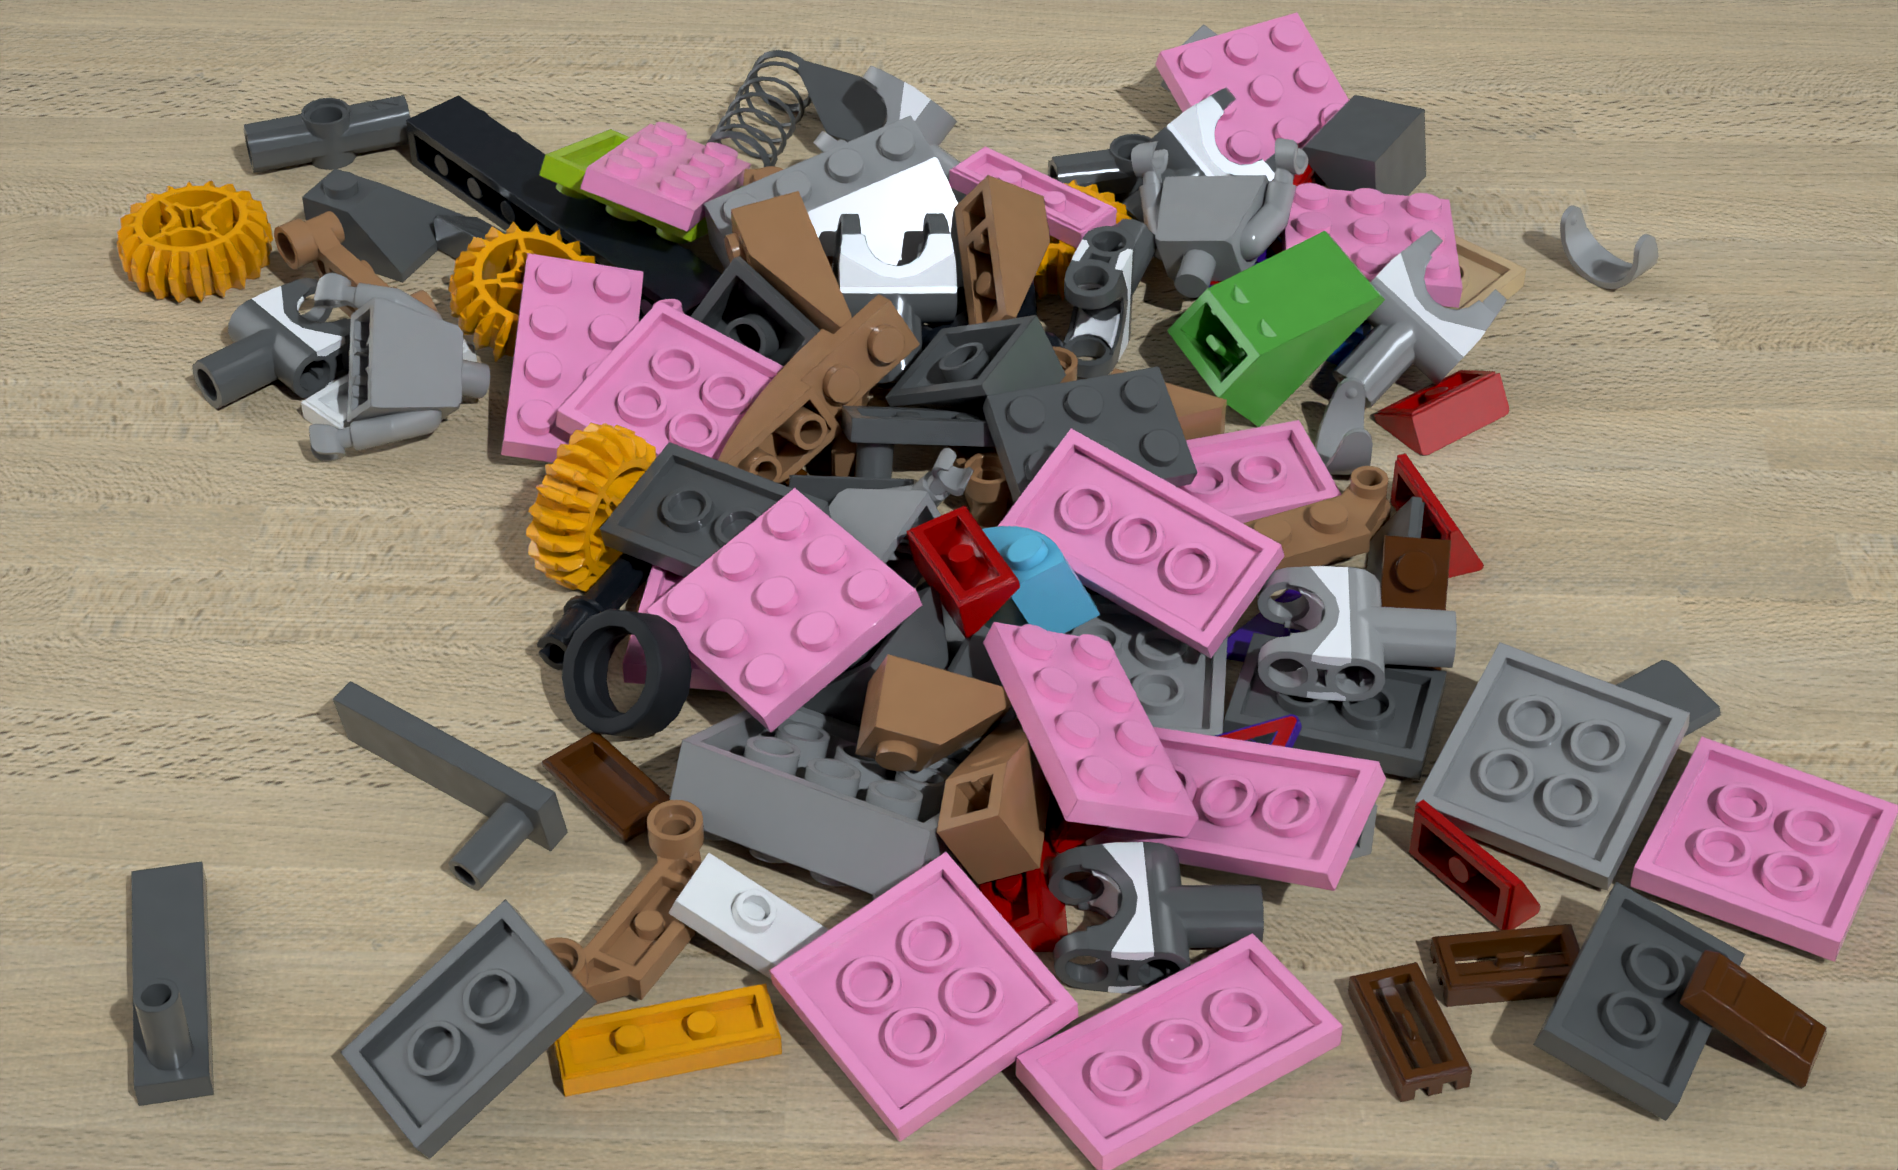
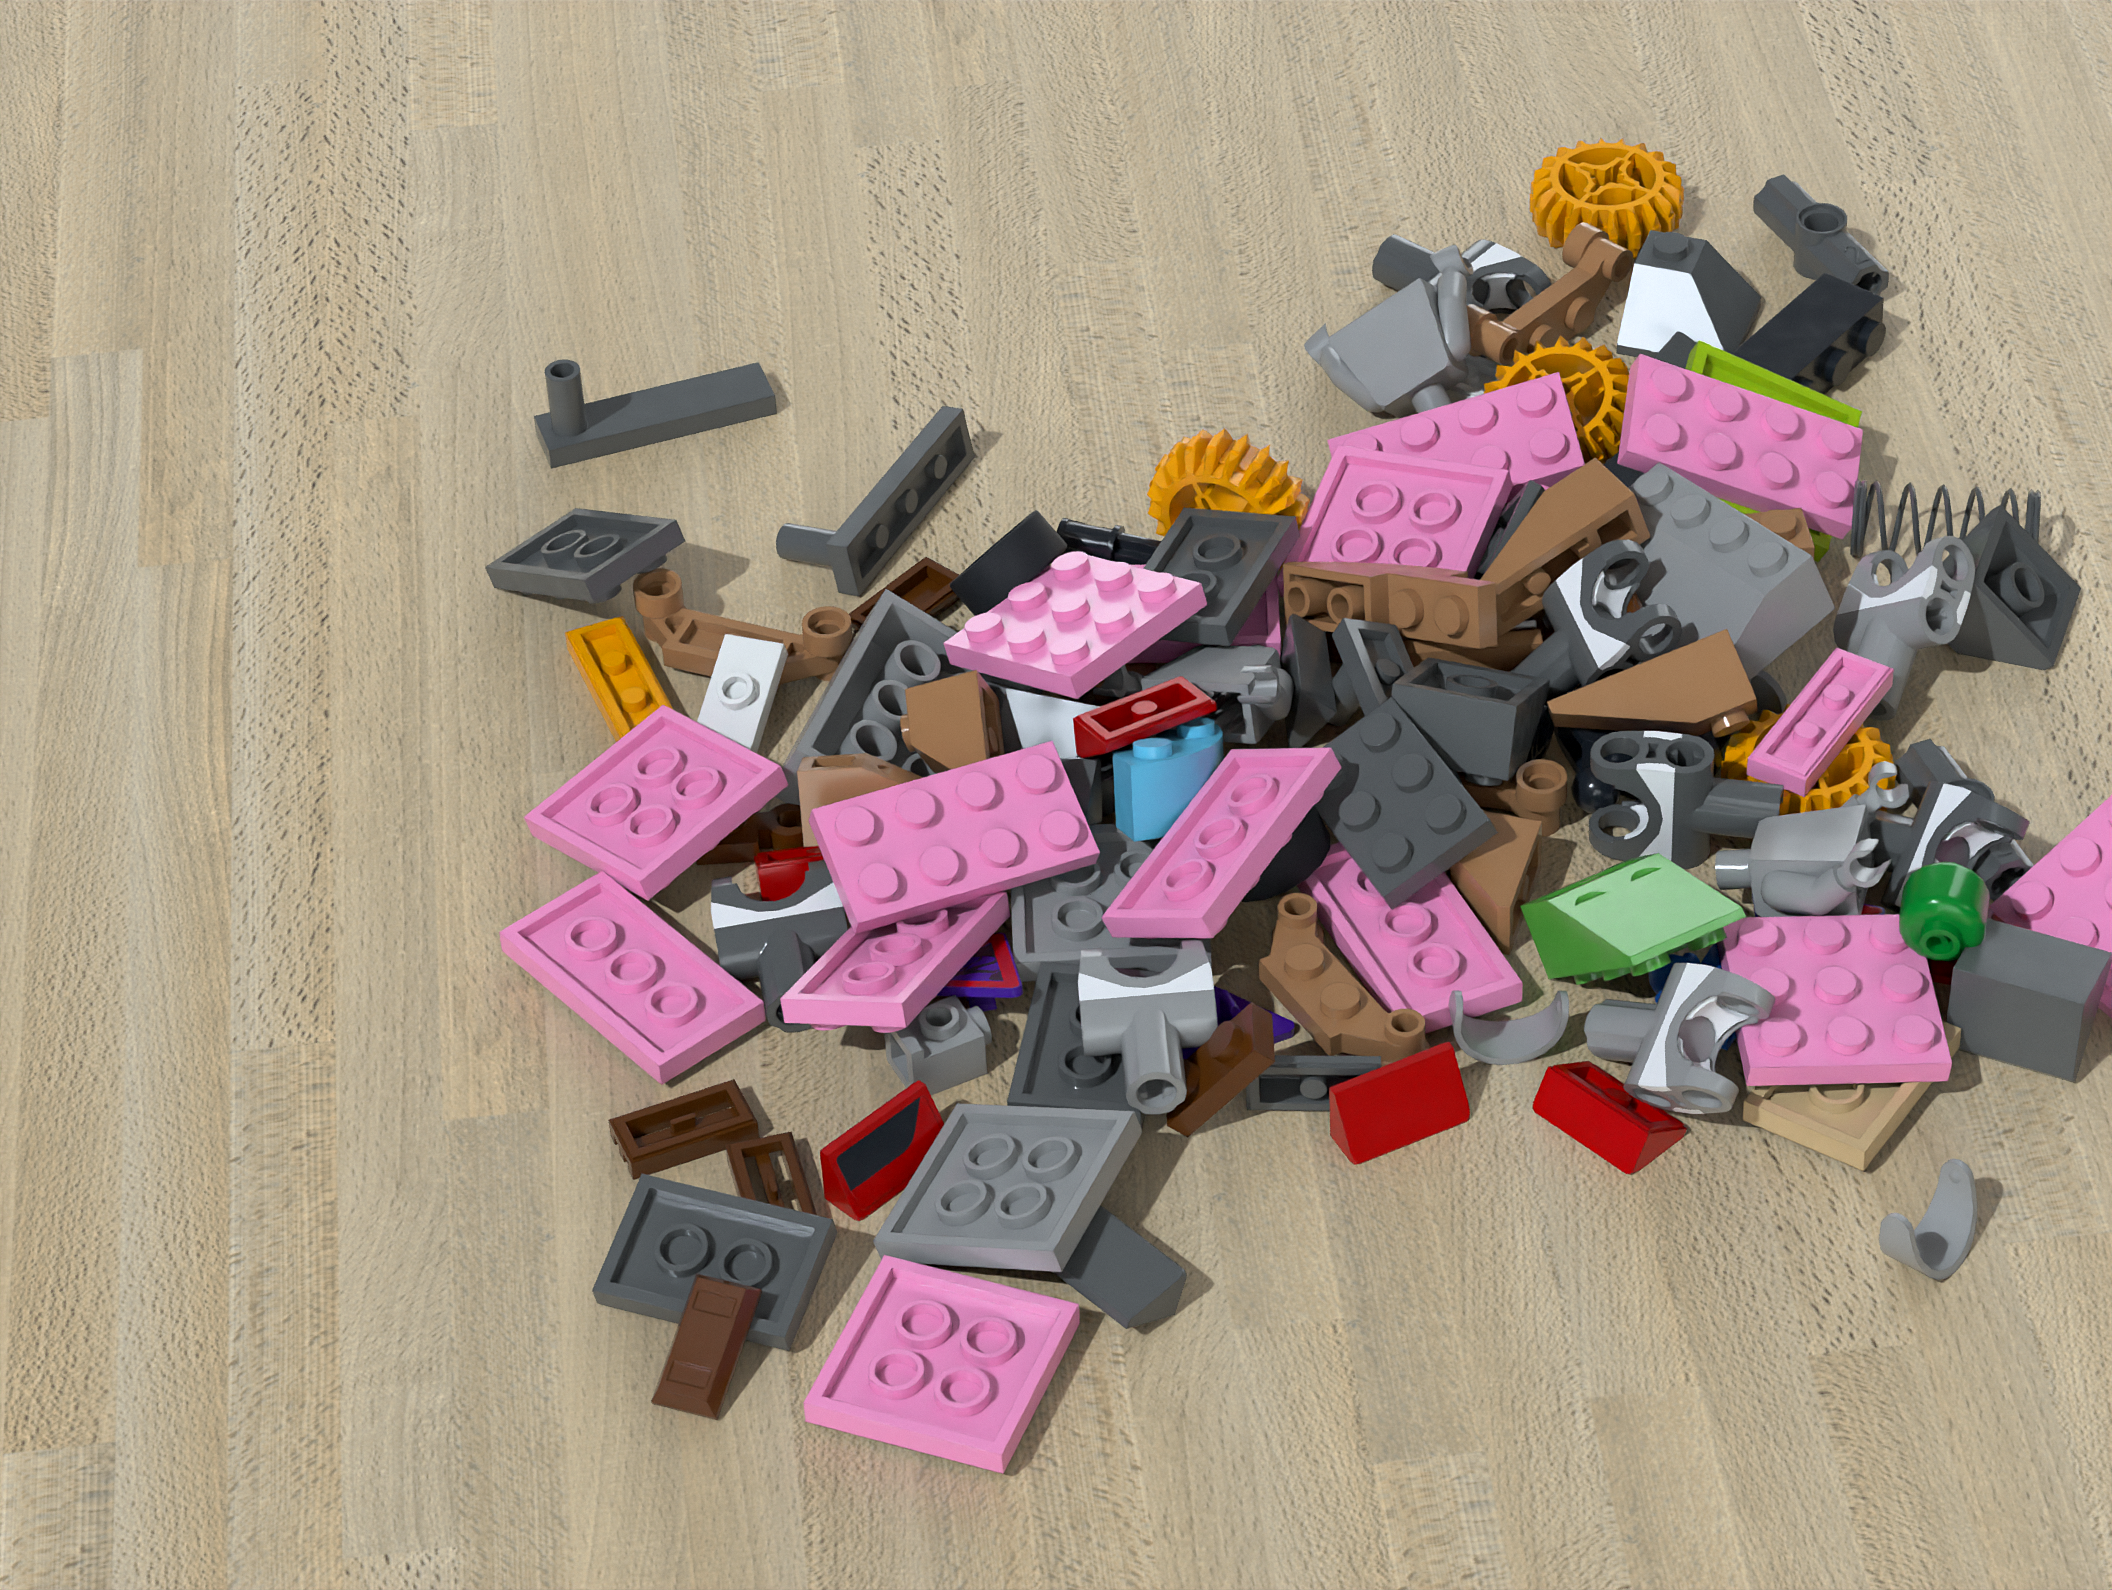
camera: 85 degrees right, 0 degrees up
none -> green head [1899,861,1990,961]

